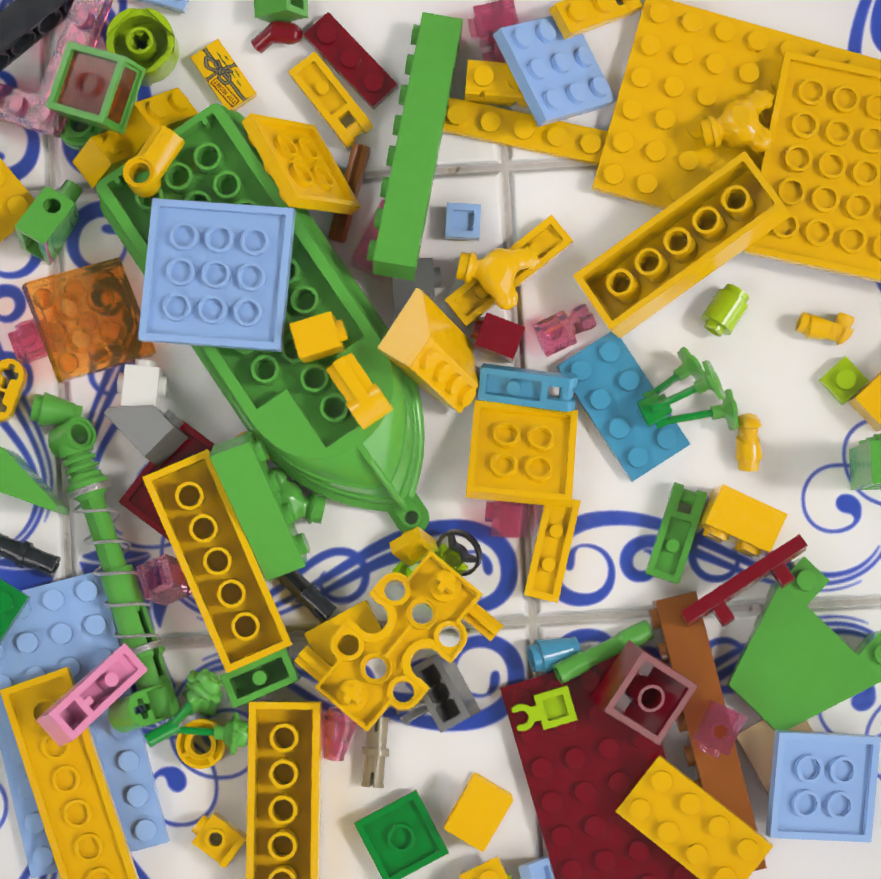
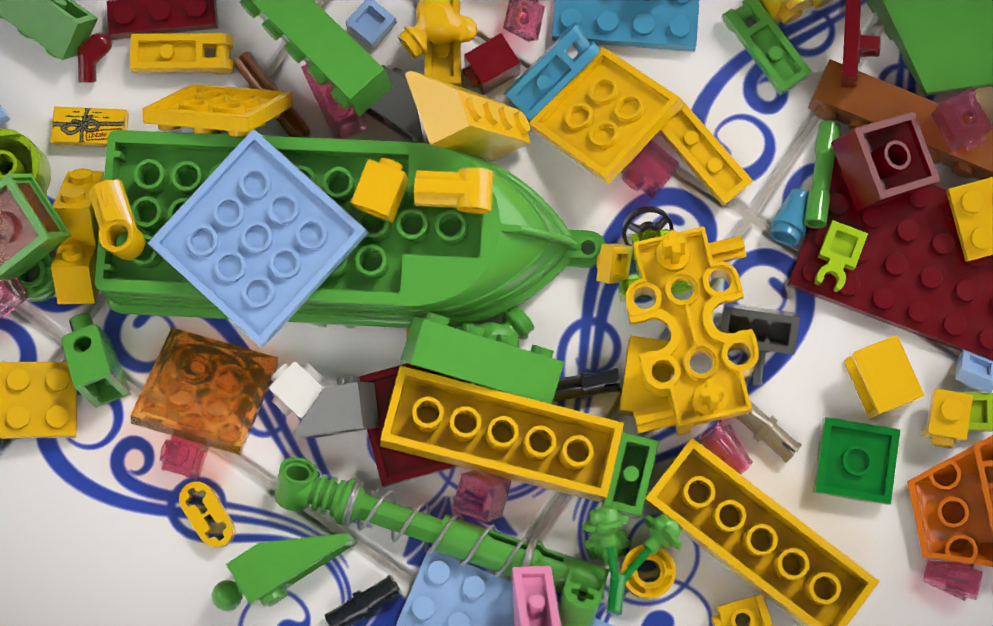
camera: 50 degrees left, 5 degrees down
bright green cone [30,392,83,426] -> none

